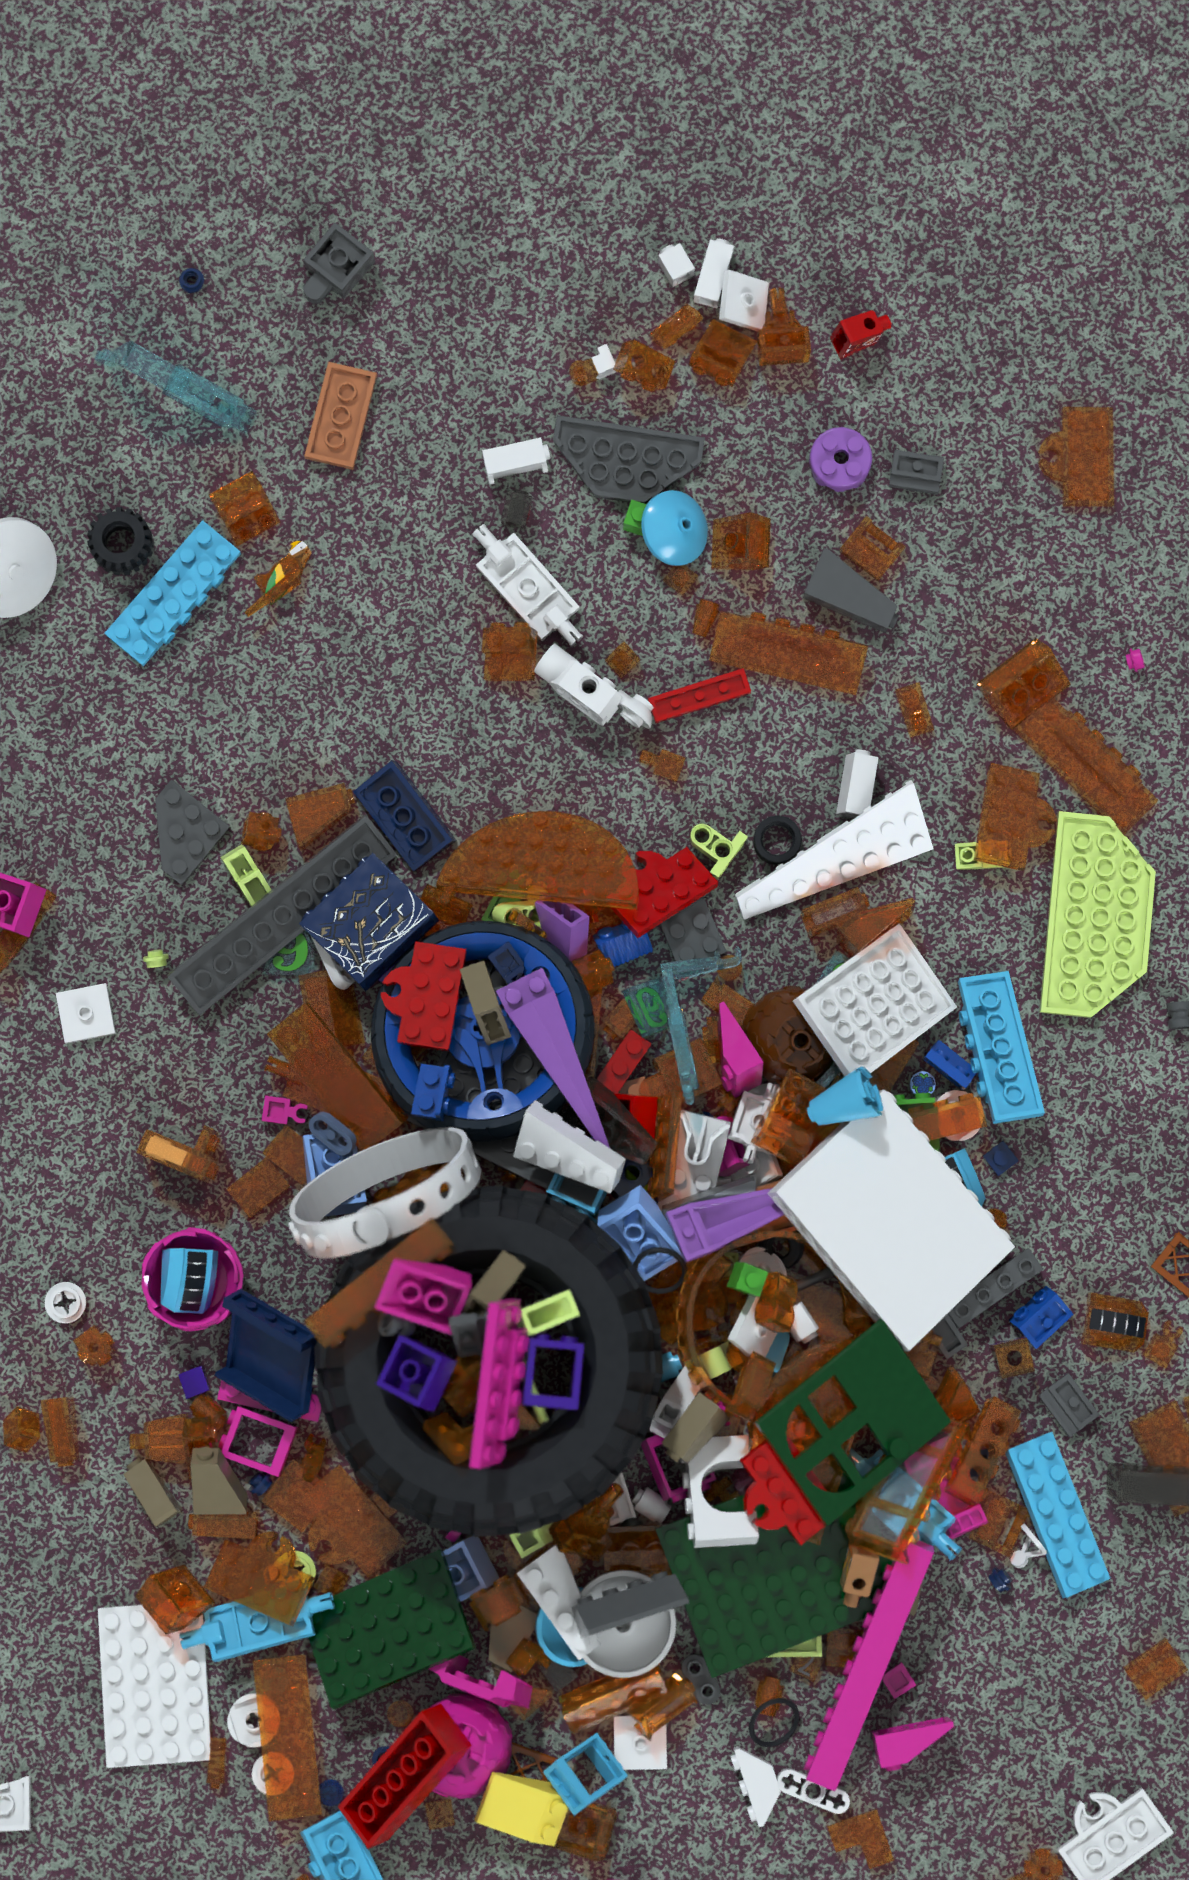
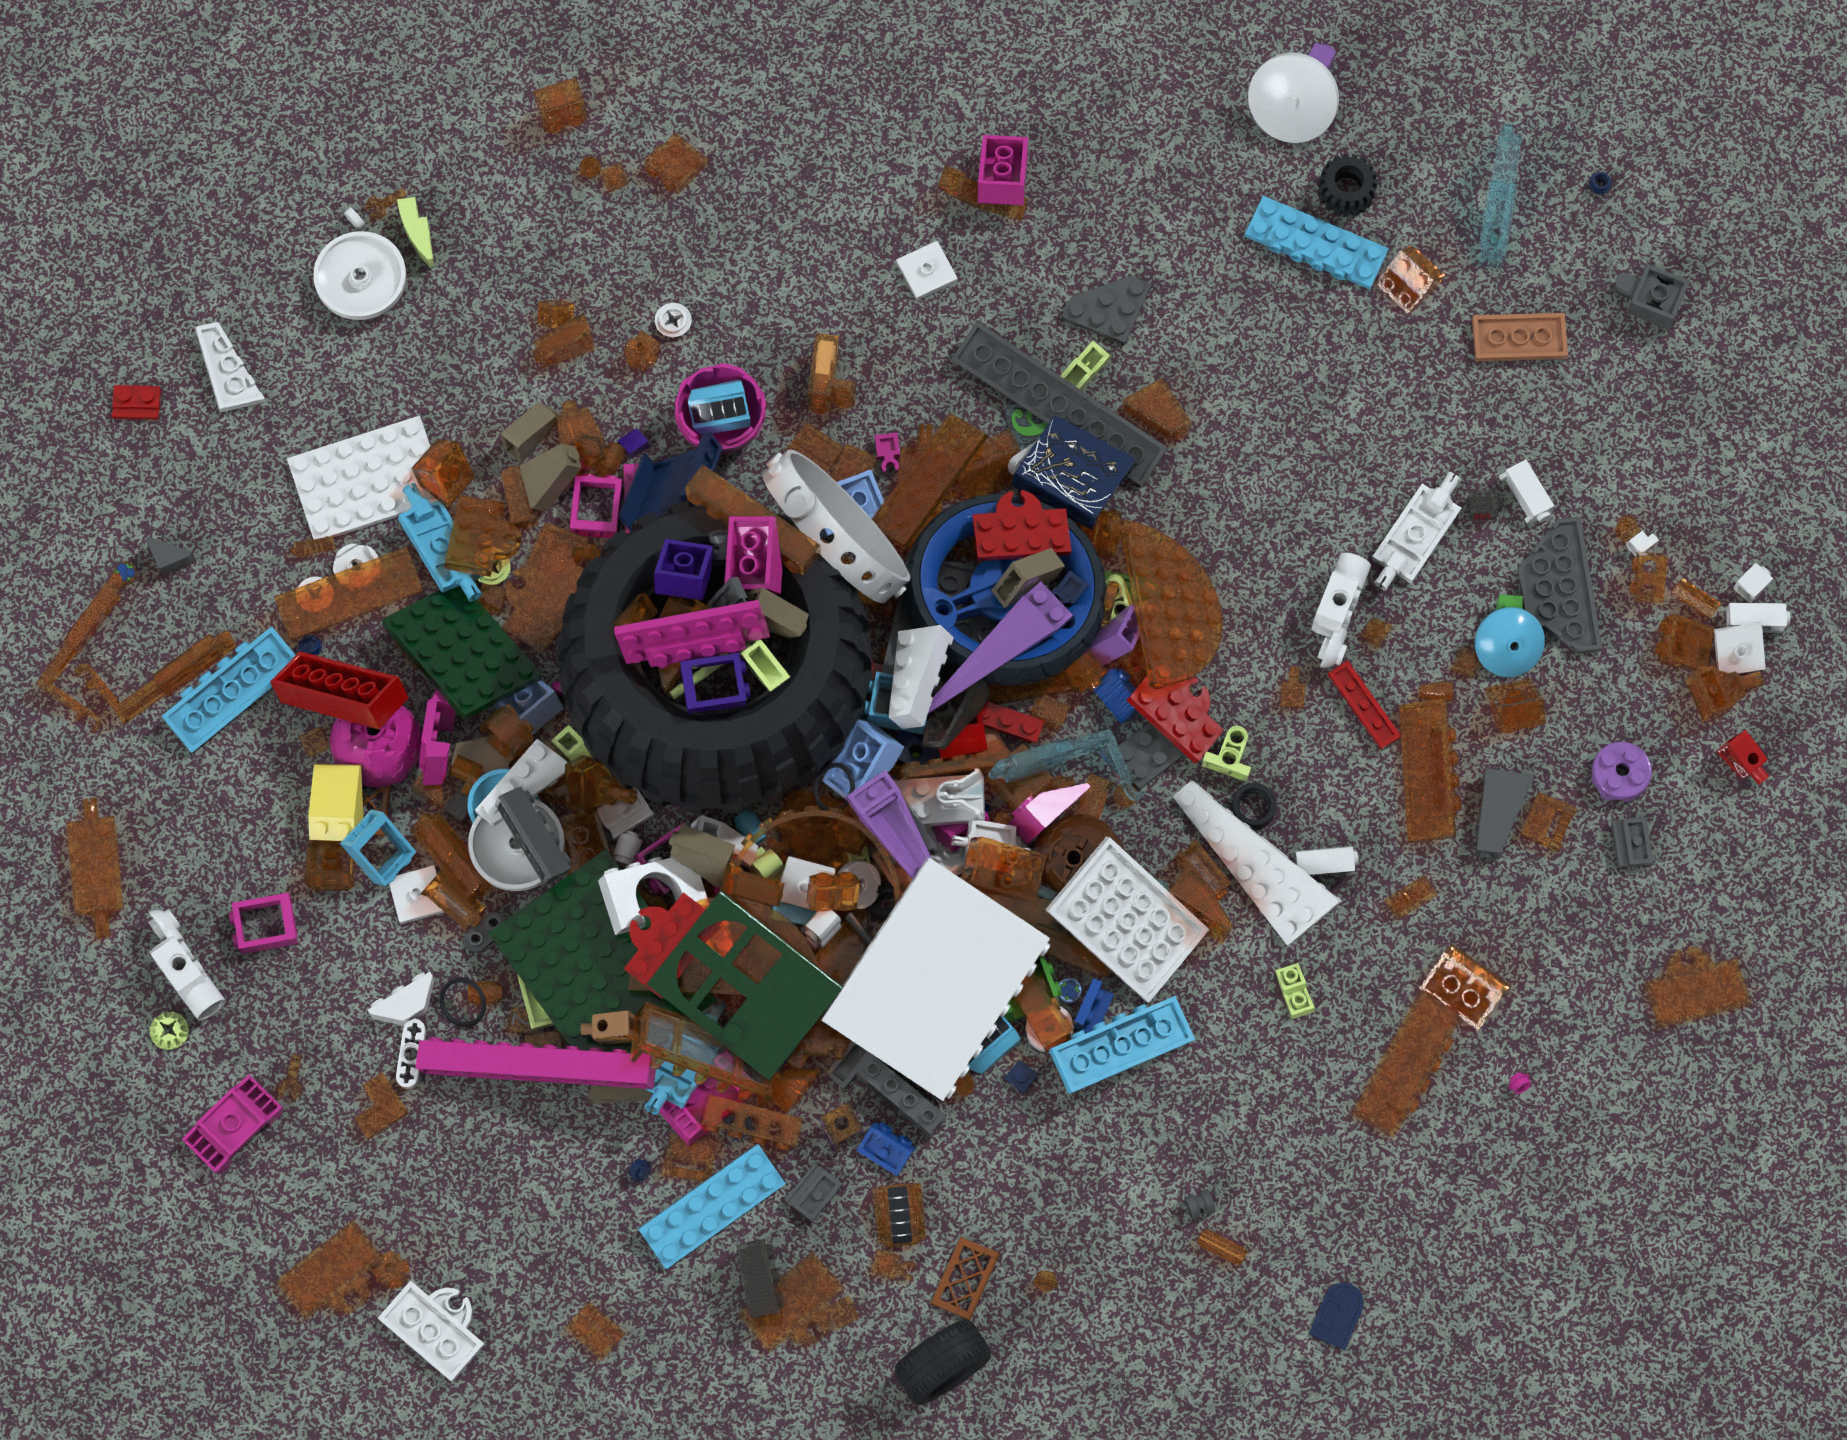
camera: 75 degrees right, 10 degrees down
yellowish green plate [143,950,169,968] -> none
clear orange brick [241,812,282,851] -> none
clear orange animal [244,541,311,617] -> none
dark blue plate [249,1472,273,1496] -> none
sand blue plate [309,1112,357,1155] -> none
dark blue slope [353,760,457,872] -> none
blue bracket [411,1063,456,1121] -> none
clear orange plate [482,622,537,681] -> none
clear light blue tile [622,977,683,1038] -> none
bright green brick [727,1262,768,1297] -> none
medium azure cone [807,1066,883,1125] -> none
dark pink slope [871,1716,954,1771] -> none
dark pink plate [882,1662,916,1699] -> none
clear orange plate [974,763,1057,871] -> none
white piece [1010,1523,1047,1568] -> none
yellowish green plate [1040,811,1156,1018] -> none

